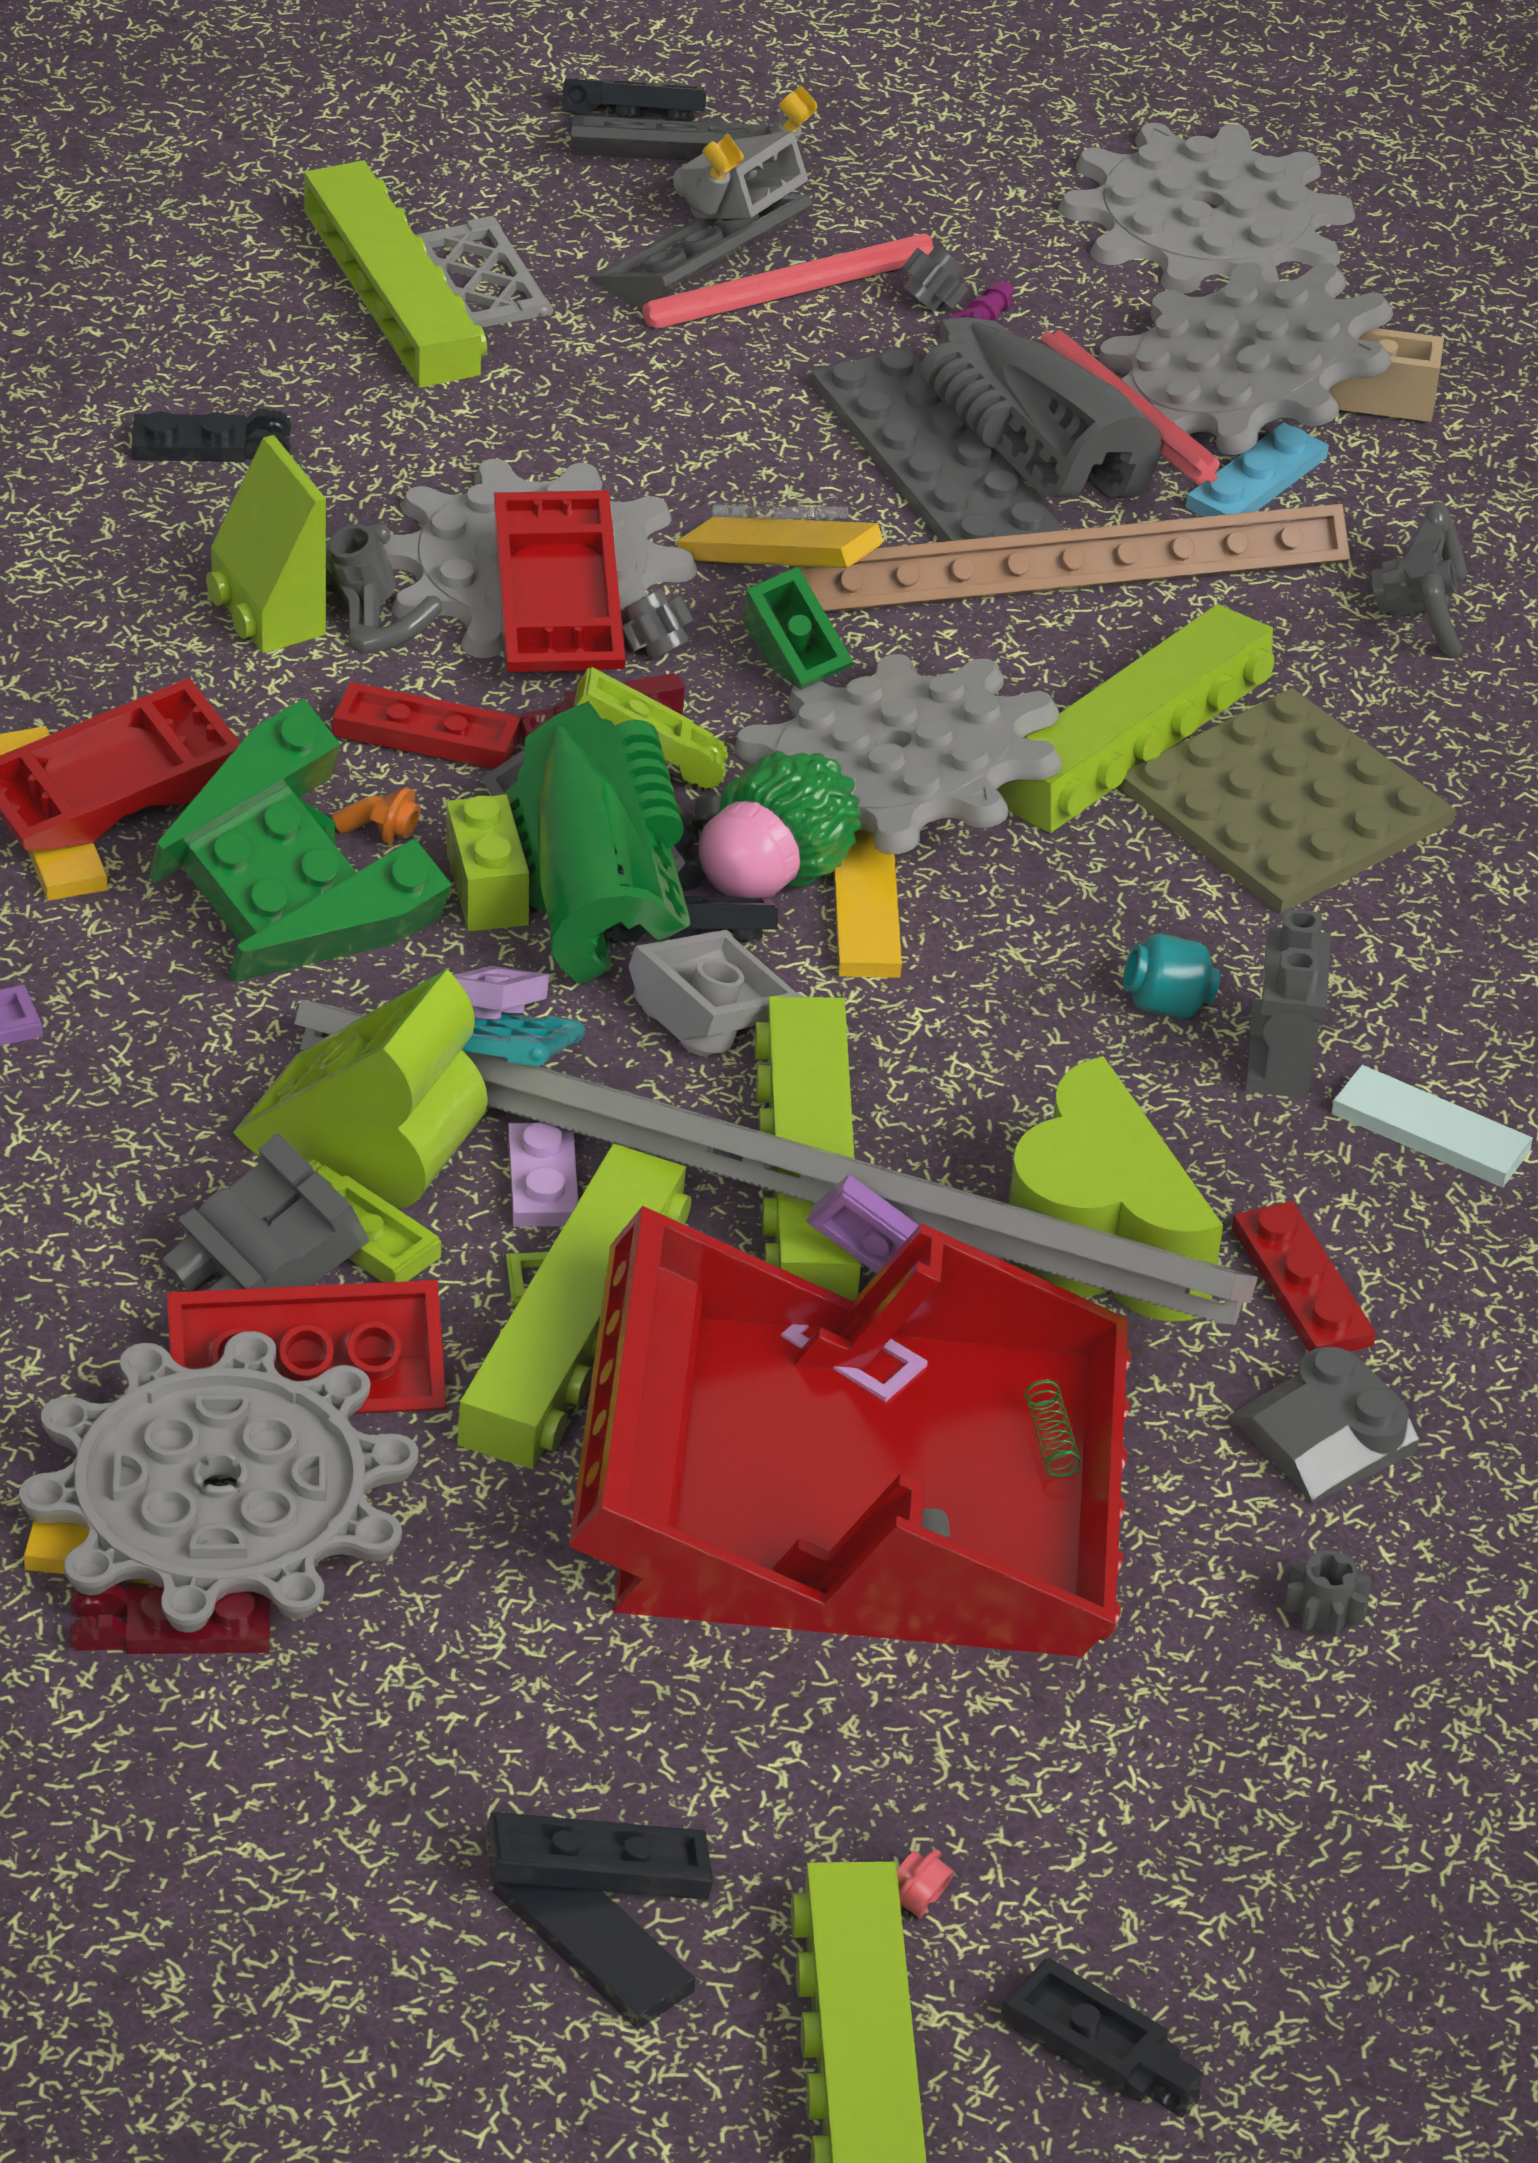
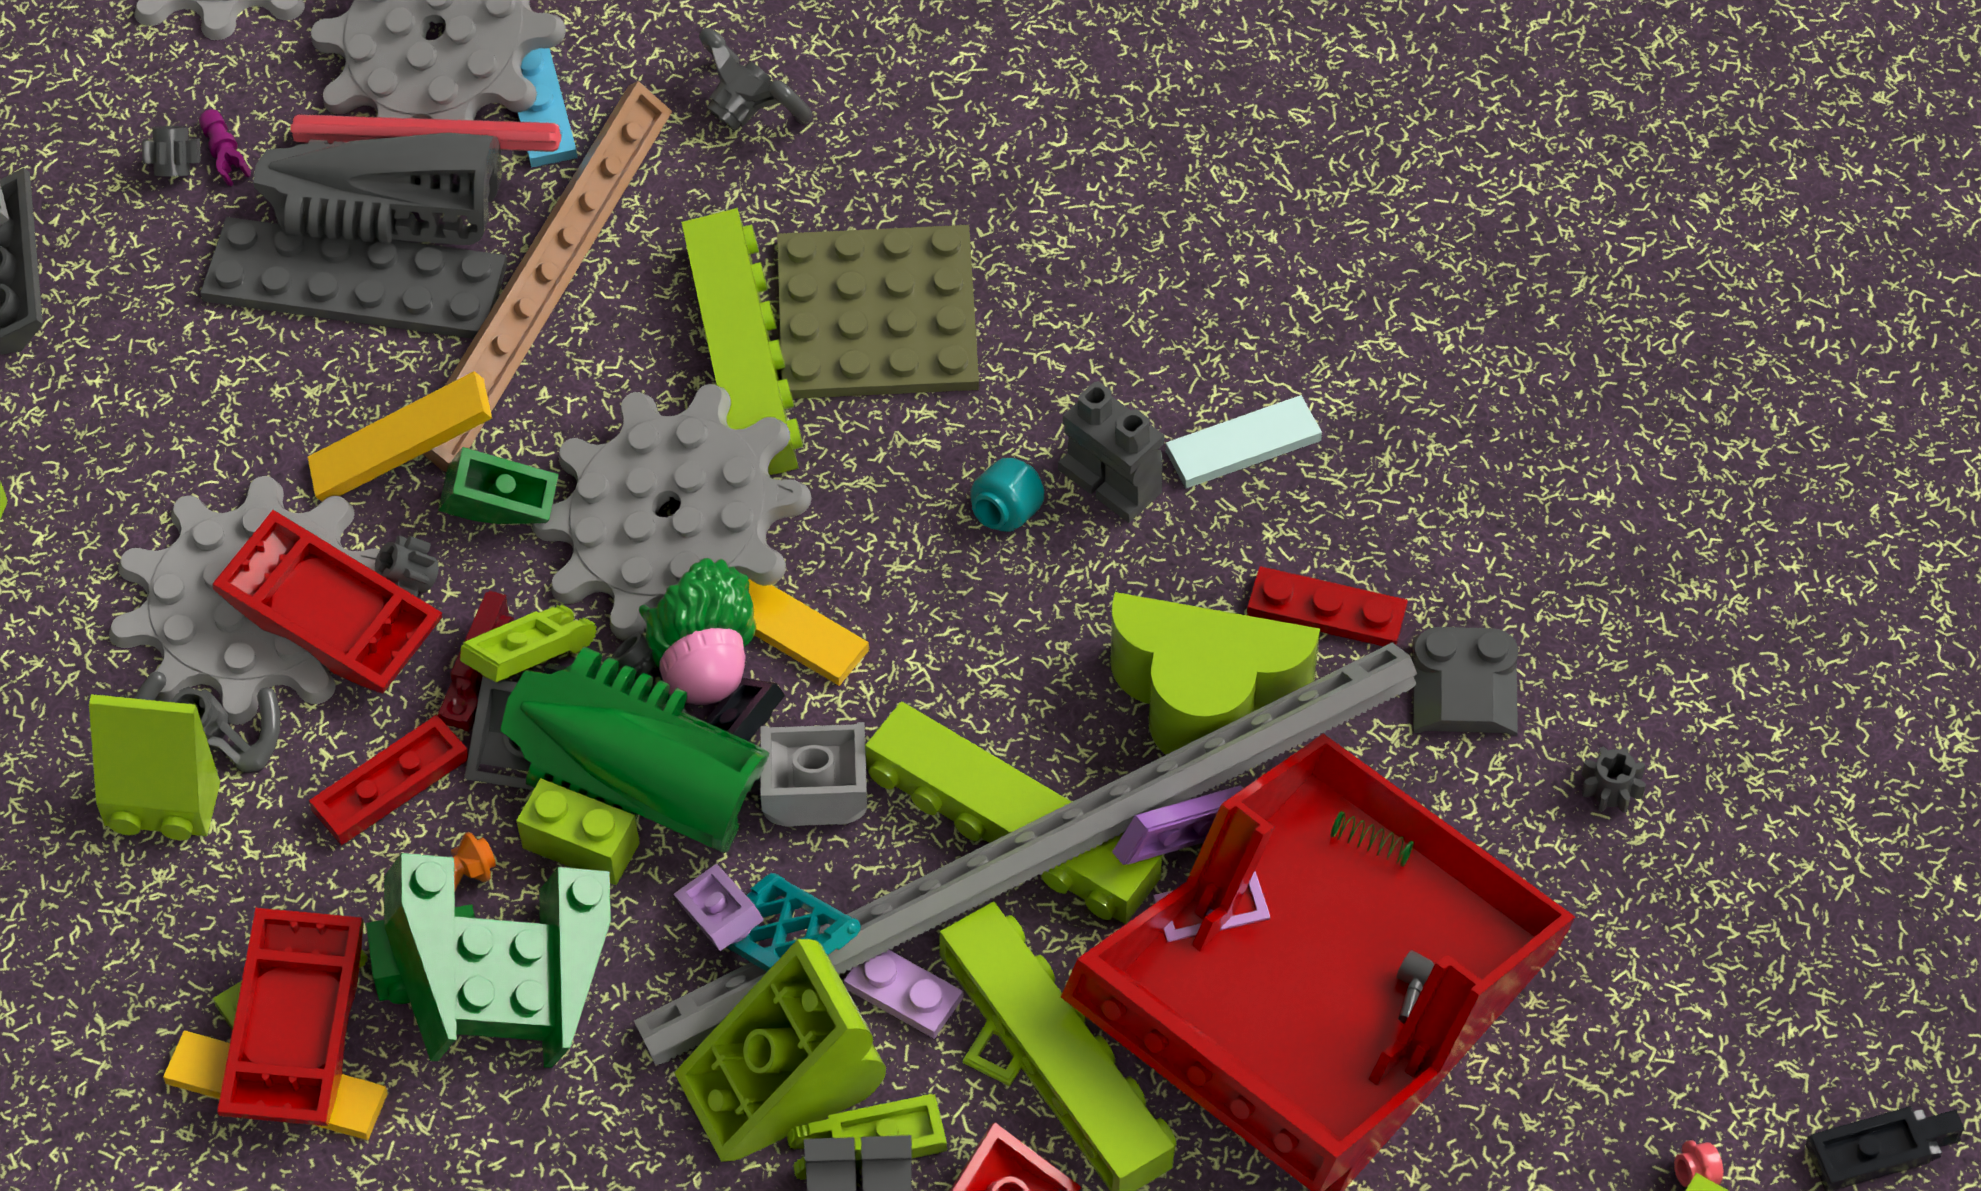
camera: 50 degrees left, 15 degrees up
coral axle [642,233,934,329] -> none
clear piece [713,504,848,519] -> none

